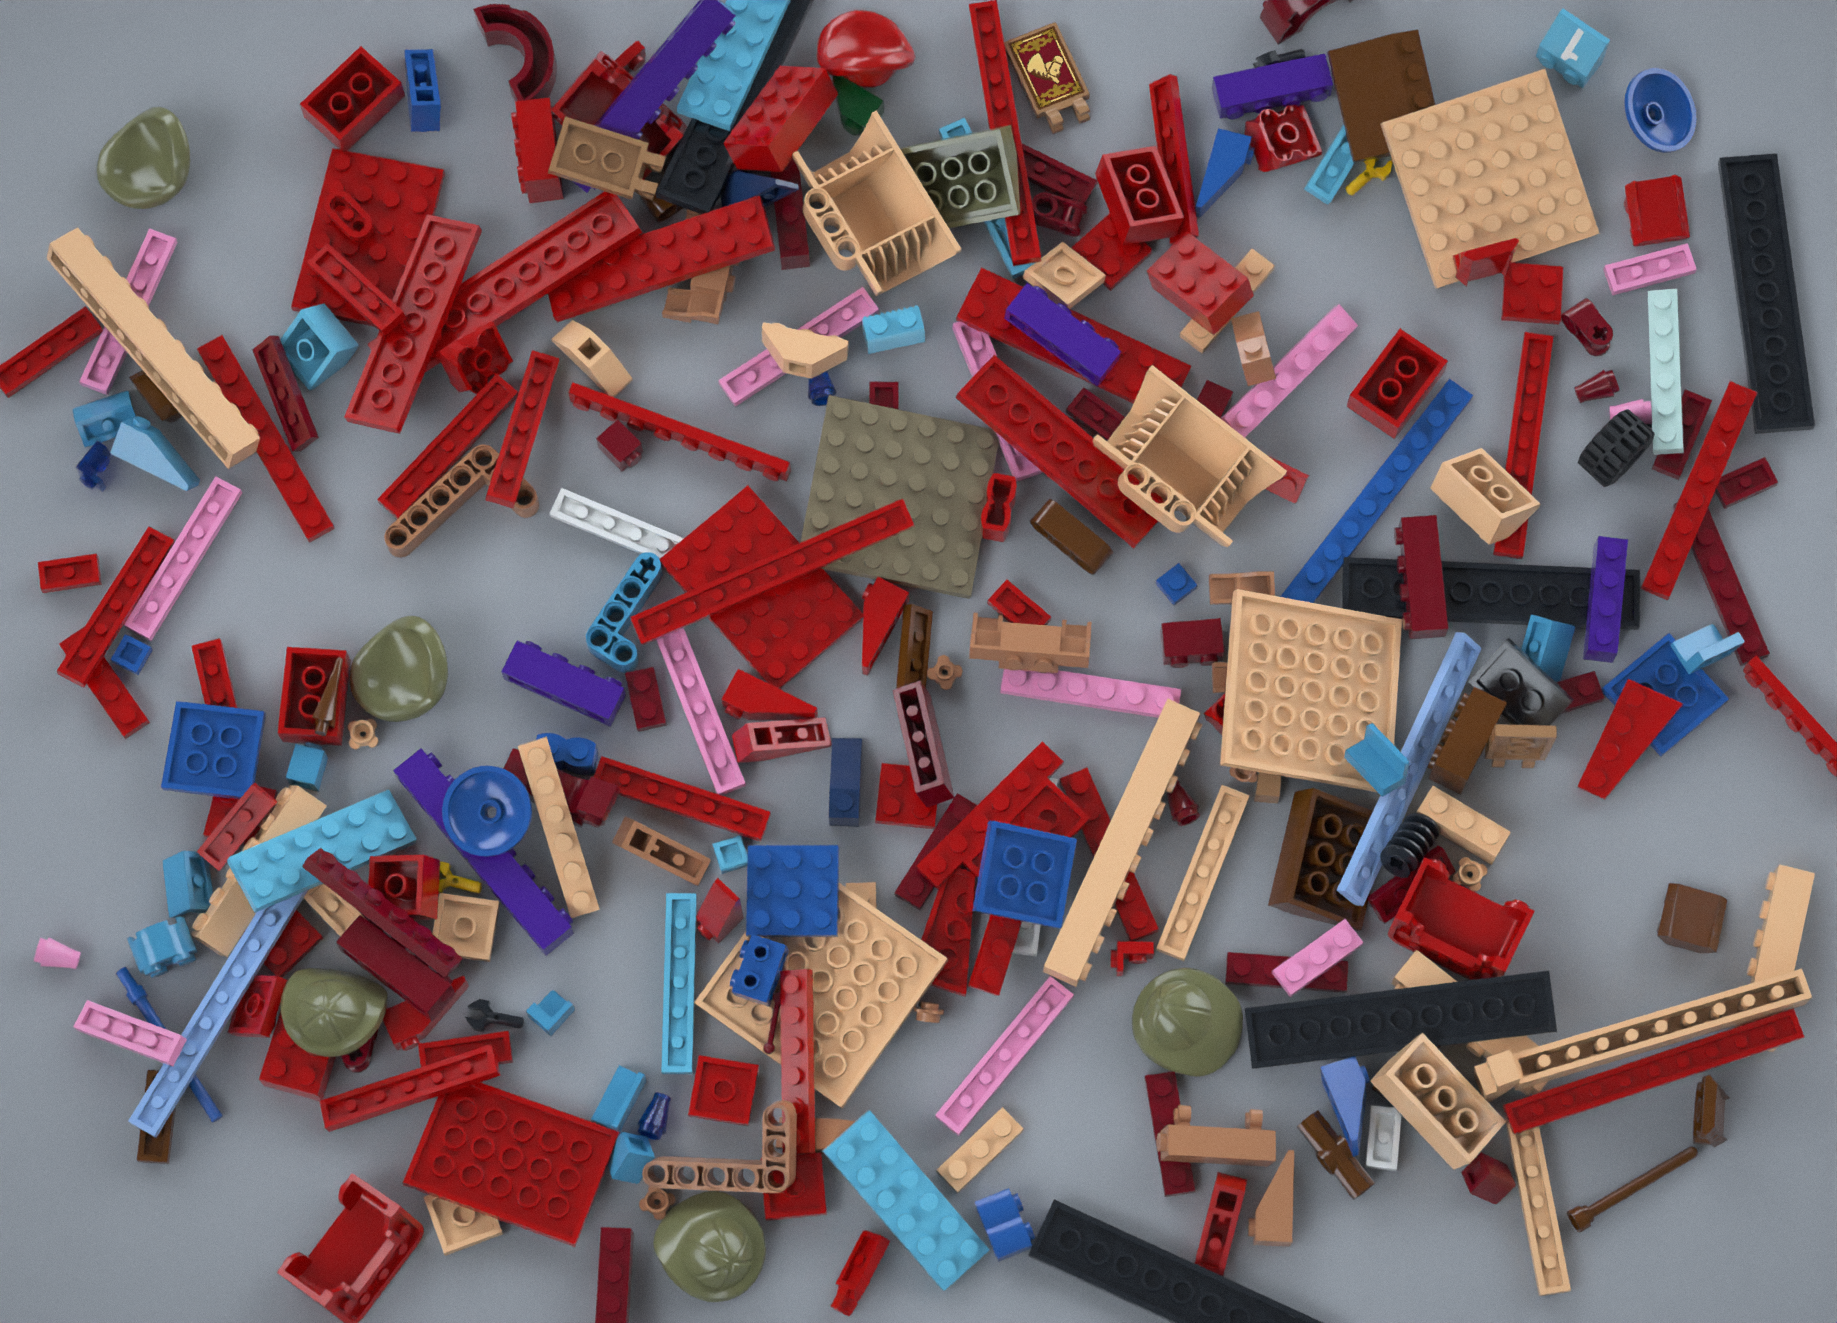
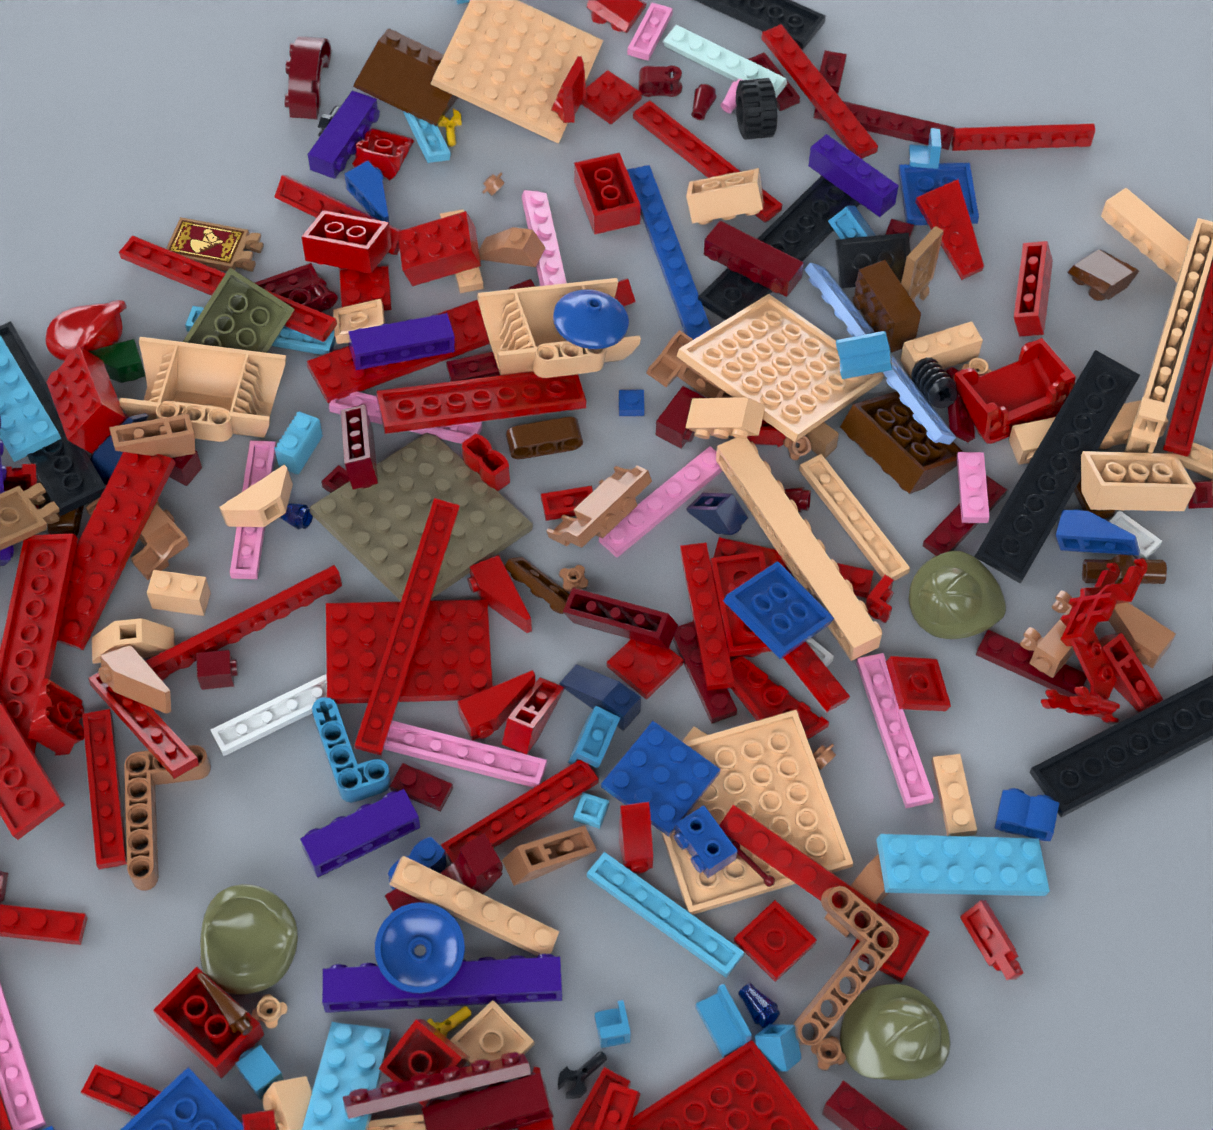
camera: 55 degrees left, 15 degrees down
none -> nougat slope [98,645,171,714]
none -> nougat slope [109,414,195,458]
none -> light nougat brick [147,570,211,616]
none -> dark red brick [340,404,378,490]
none -> nougat plate [482,172,505,196]
none -> blue dish [553,289,629,349]
none -> dark azure panel [567,706,620,768]
none -> light nougat brick [685,397,765,439]
none -> dark blue slope [686,493,748,535]
none -> red plate [886,656,951,712]
none -> red brick [1013,241,1053,337]
none -> red piece [1041,558,1148,723]

